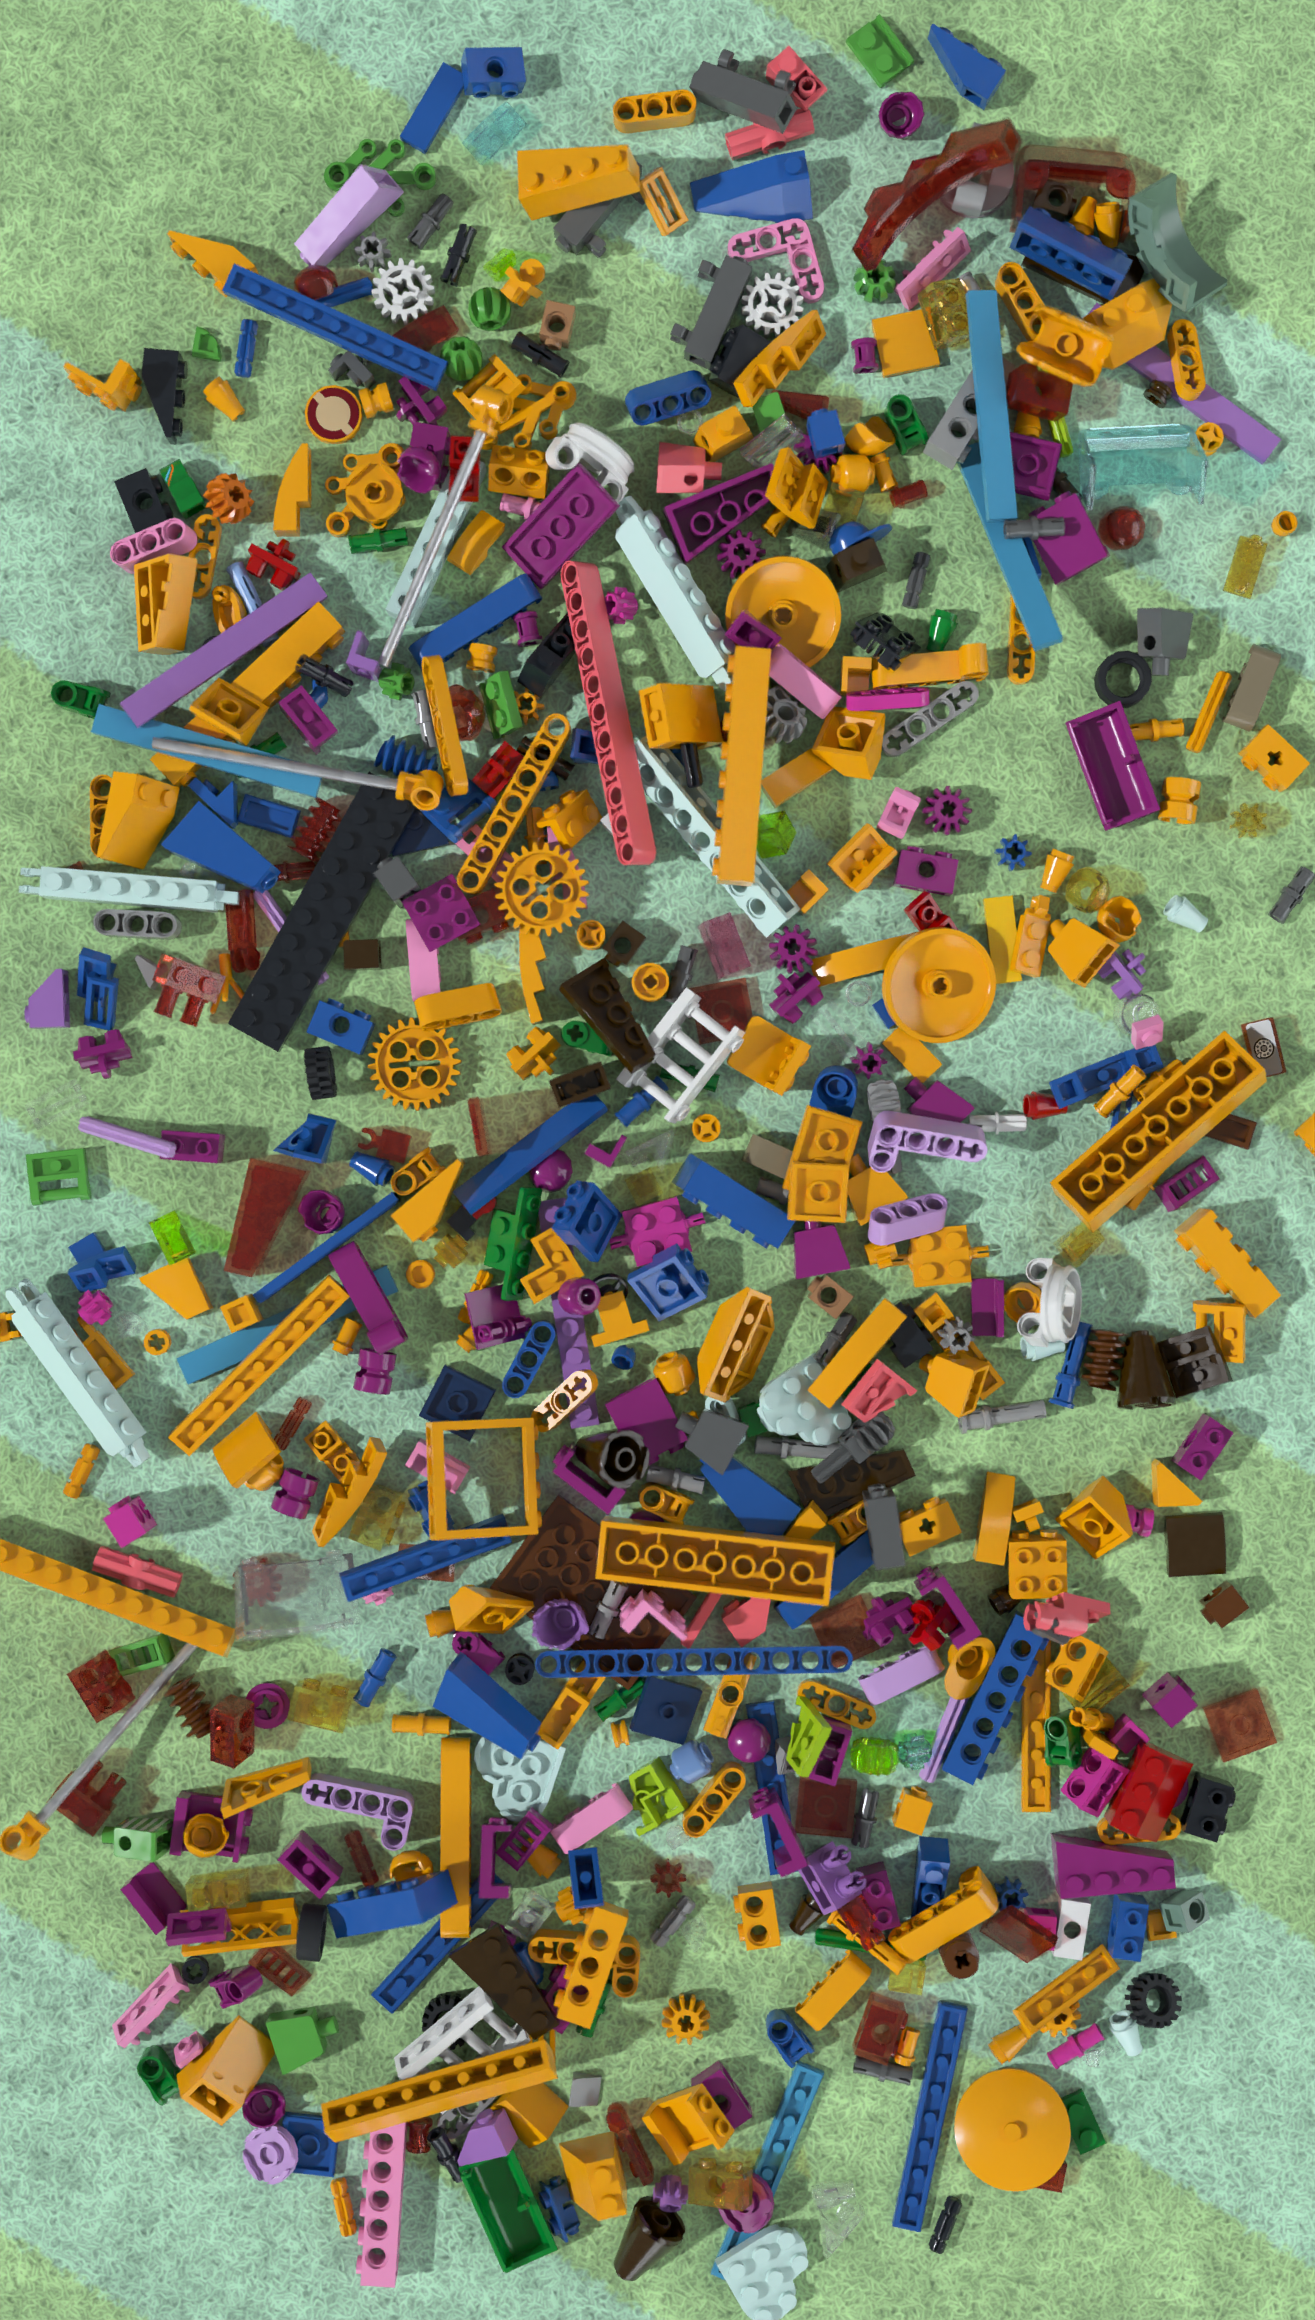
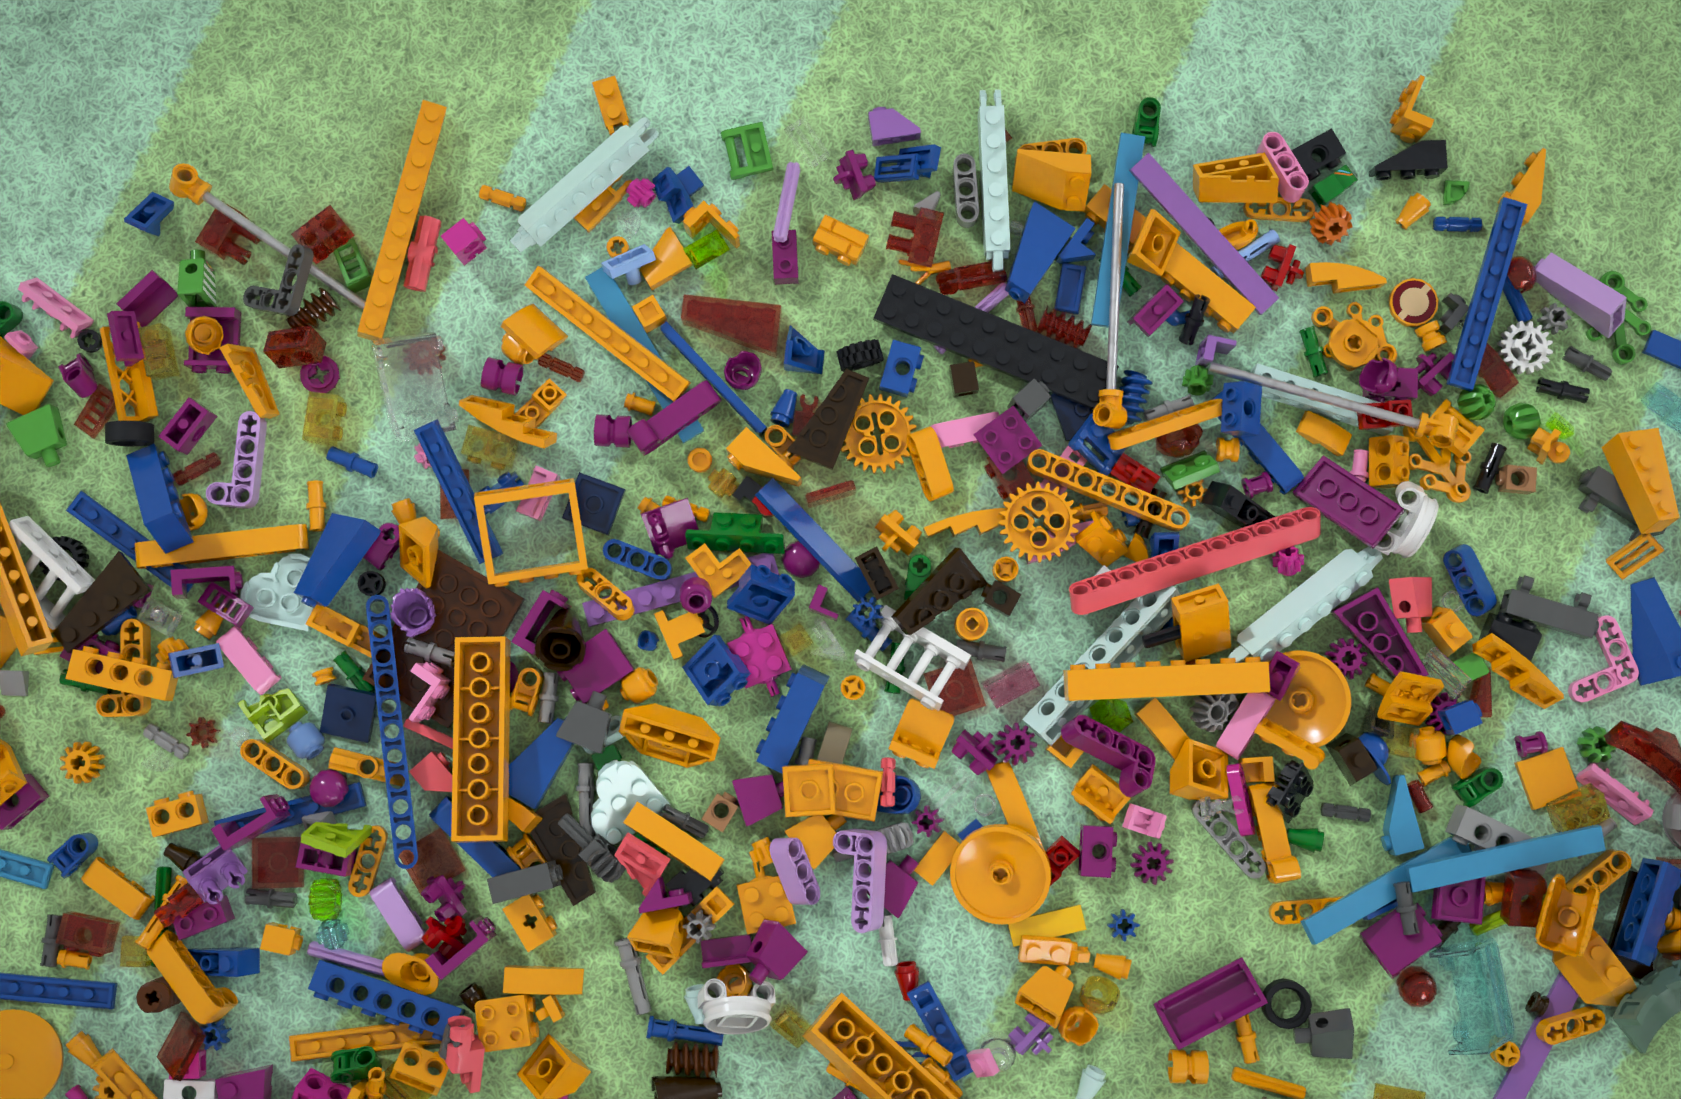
camera: 80 degrees right, 5 degrees down
white gear [741,272,803,339] -> none
none -> blue slope [124,192,174,236]
none -> dark grey beam [243,244,314,316]
none -> light blue tile [601,244,656,285]
none -> magenta slope [638,876,693,913]
none -> light orange bracket [683,200,740,249]
none -> magenta torso [747,919,808,985]
none -> dark brown wing [787,369,869,470]
none -> light orange brick [812,214,869,266]
none -> blue gear [852,597,884,626]
none -> coral axle [880,757,896,807]
none -> magenta beam [1061,715,1156,797]
none -> light orange tile [1124,533,1149,562]
none -> clear piece [1200,796,1244,820]
none -> blue brick [1221,381,1262,437]
none -> light orange plate [1254,717,1325,770]
none -> dark azure slope [1381,774,1424,856]

